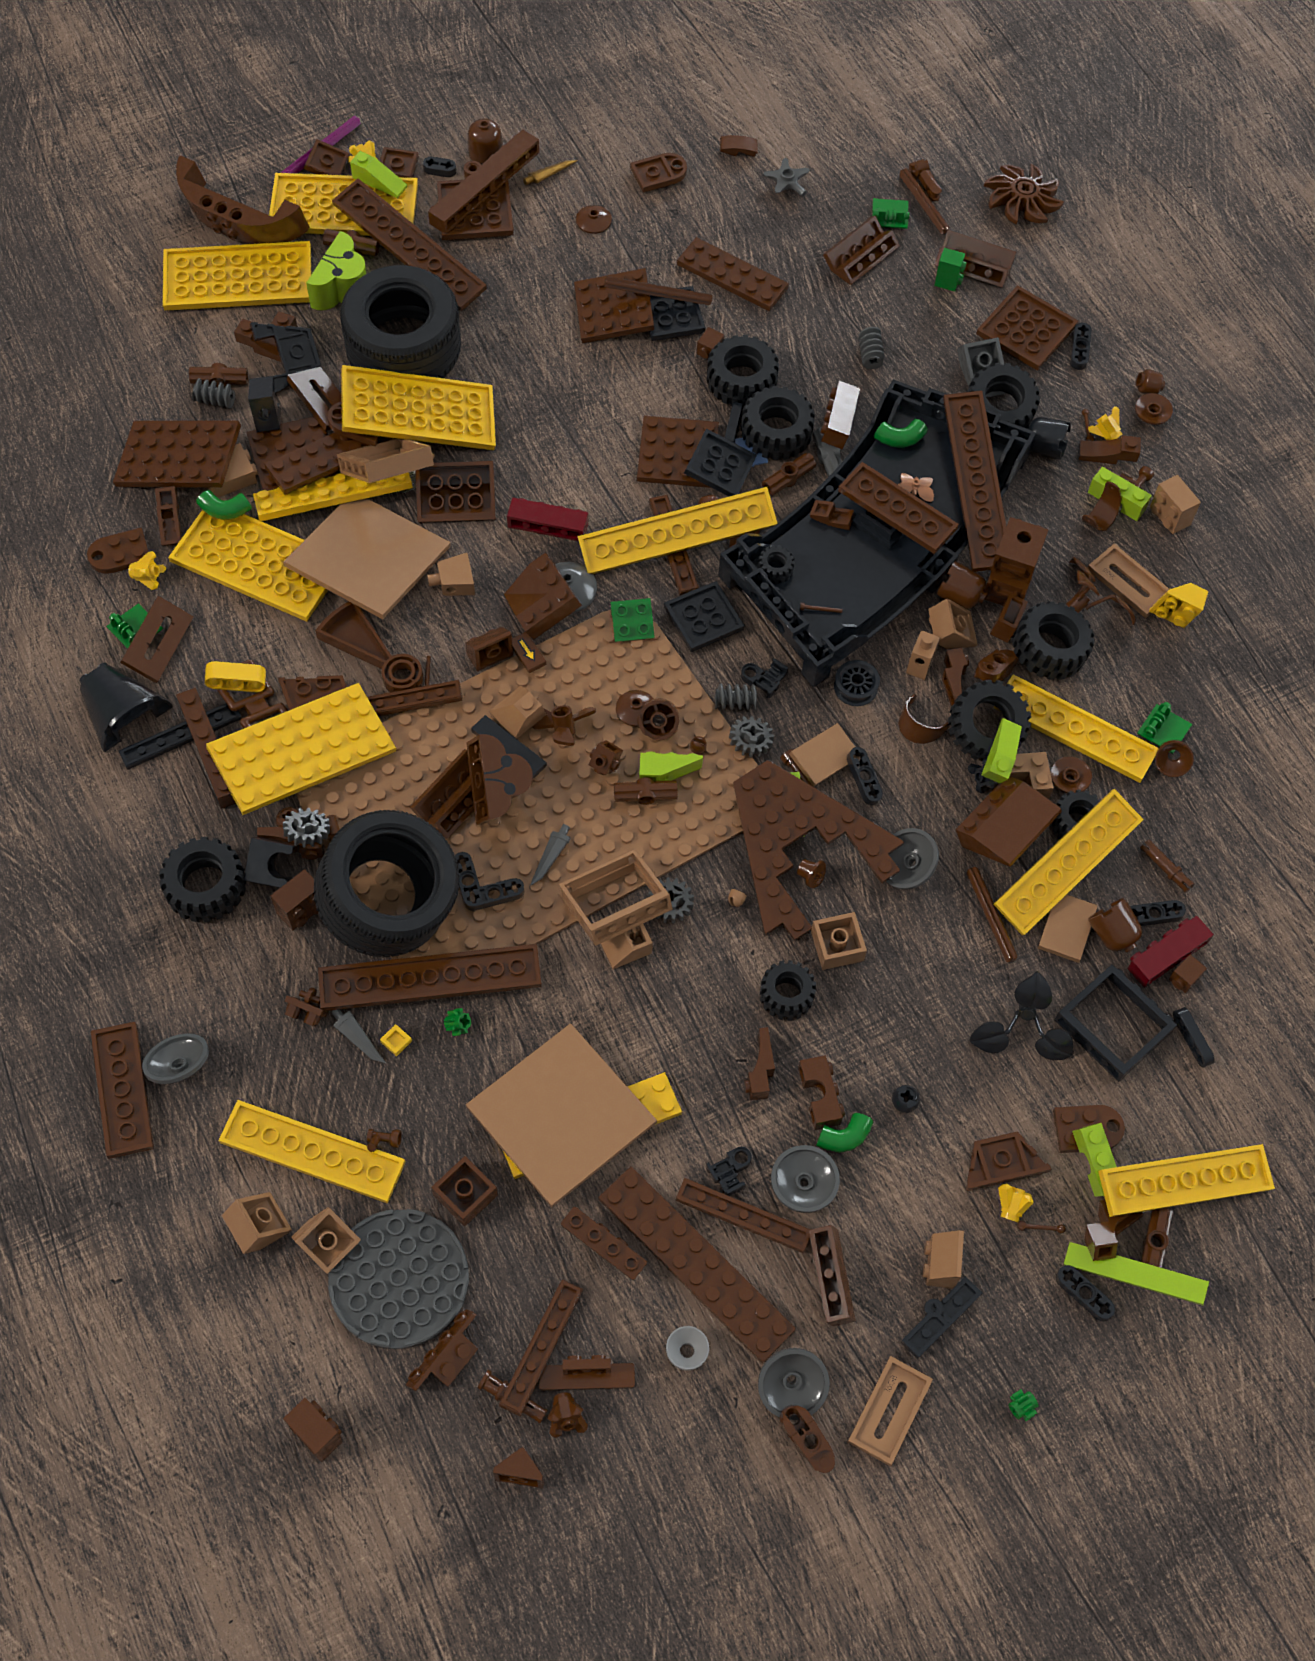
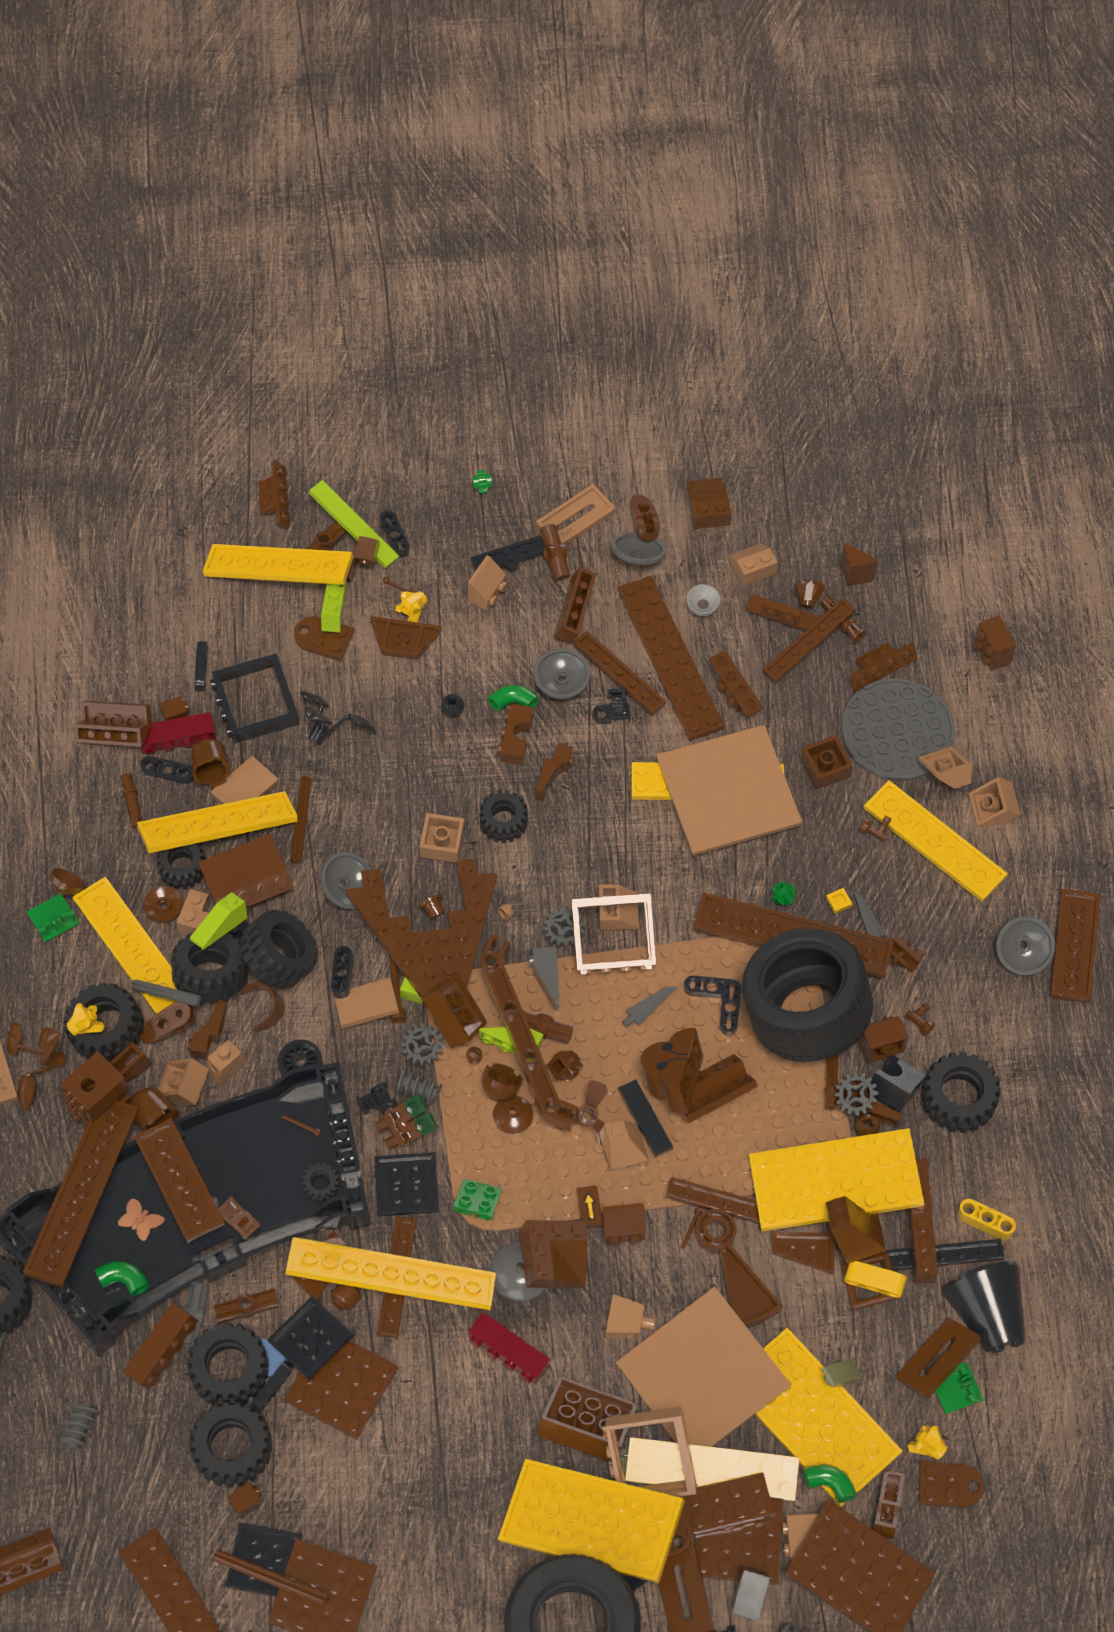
camera: 155 degrees left, 0 degrees up
none -> yellow rock [67,1003,105,1036]
none -> reddish brown slope [74,700,151,747]
none -> dark grey axle [131,979,201,1006]
none -> black tyre [240,910,318,988]
none -> reddish brown bracket [258,460,291,529]
none -> reddish brown hips [376,1093,439,1149]
none -> reddish brown slope [422,973,488,1048]
none -> reddish brown piece [481,935,578,1132]
none -> dark grey slope [529,947,559,1009]
none -> reddish brown piece [540,524,571,581]
none -> reddish brown slope [686,478,731,529]
none -> medium nougat slope [728,543,778,586]
none -> olive slope [822,1361,863,1387]
none -> reddish brown slope [826,1196,886,1264]
none -> reddish brown piece [905,1003,935,1036]
none -> yellow beam [957,1199,1016,1241]

